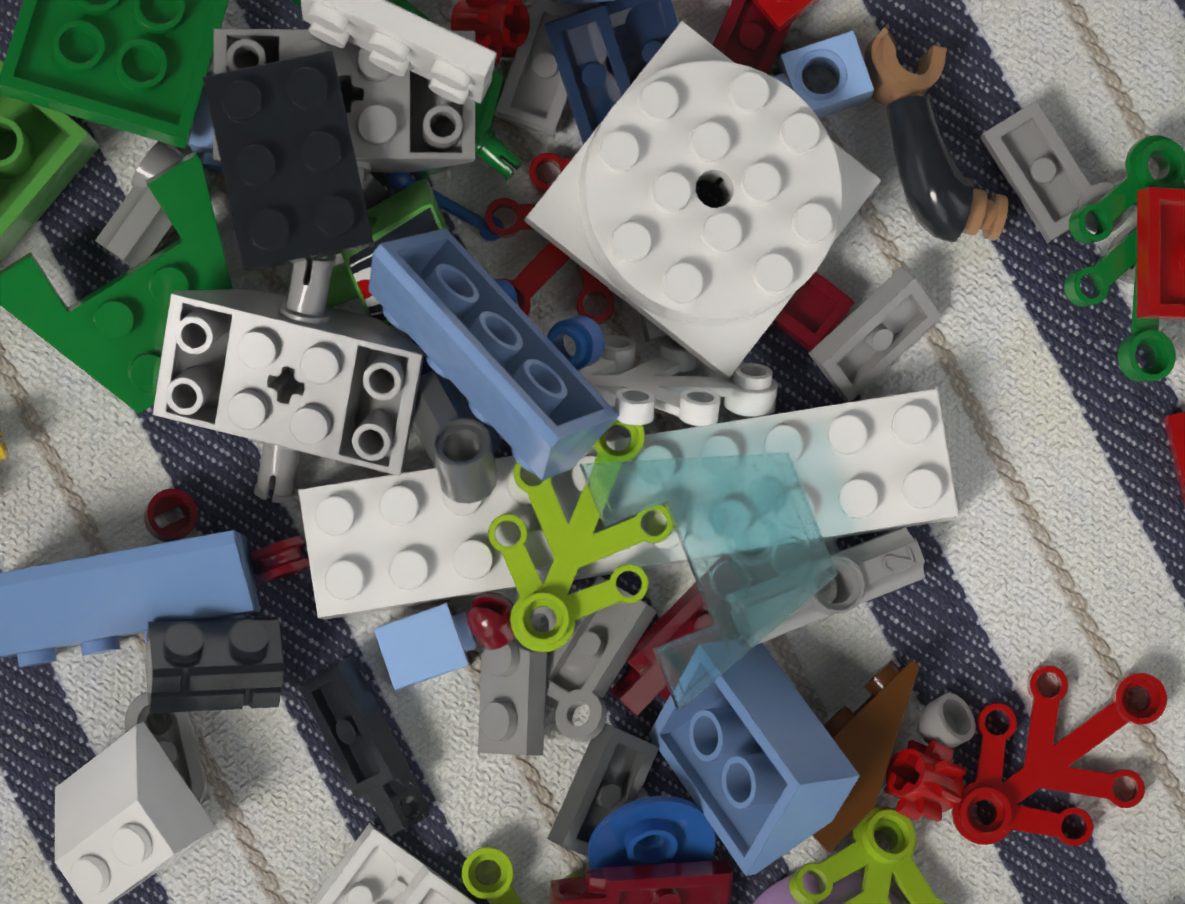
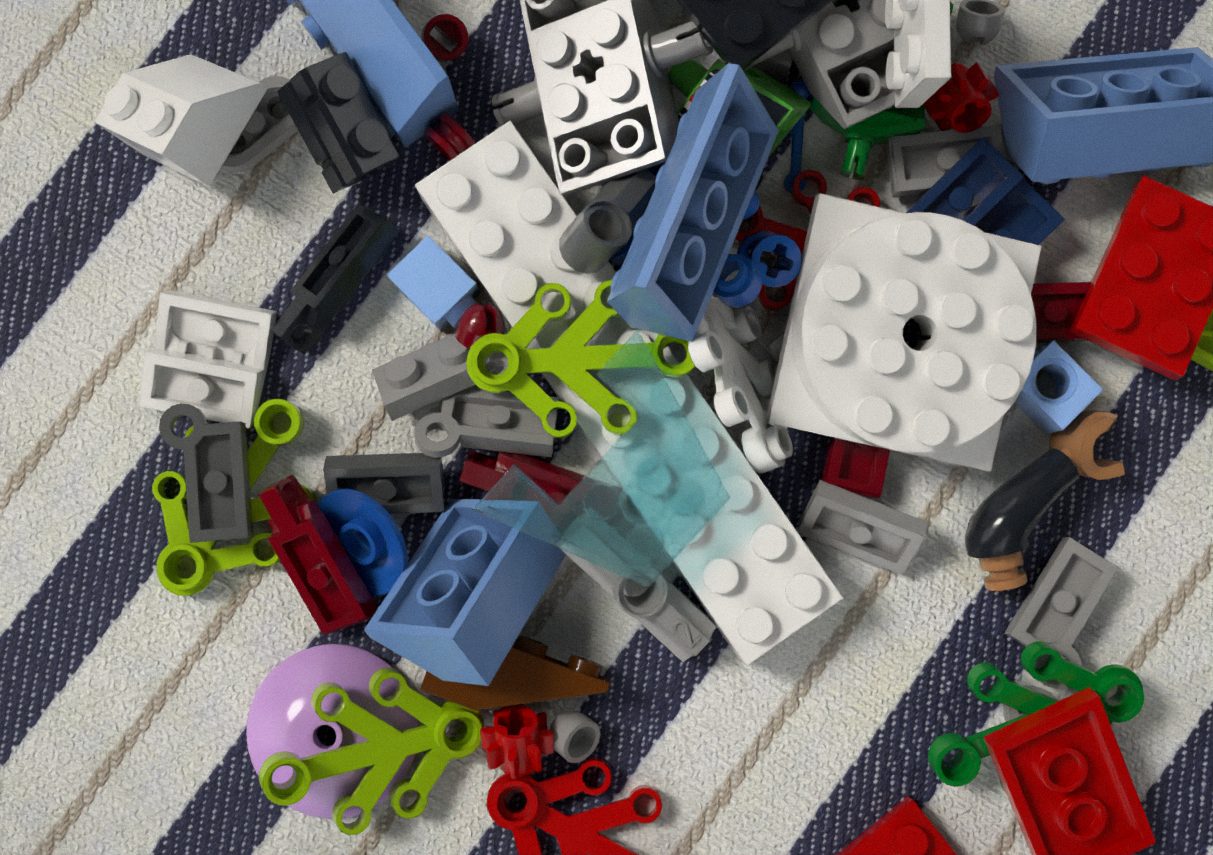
camera: 60 degrees right, 0 degrees up
none -> blue bush [737,230,802,287]

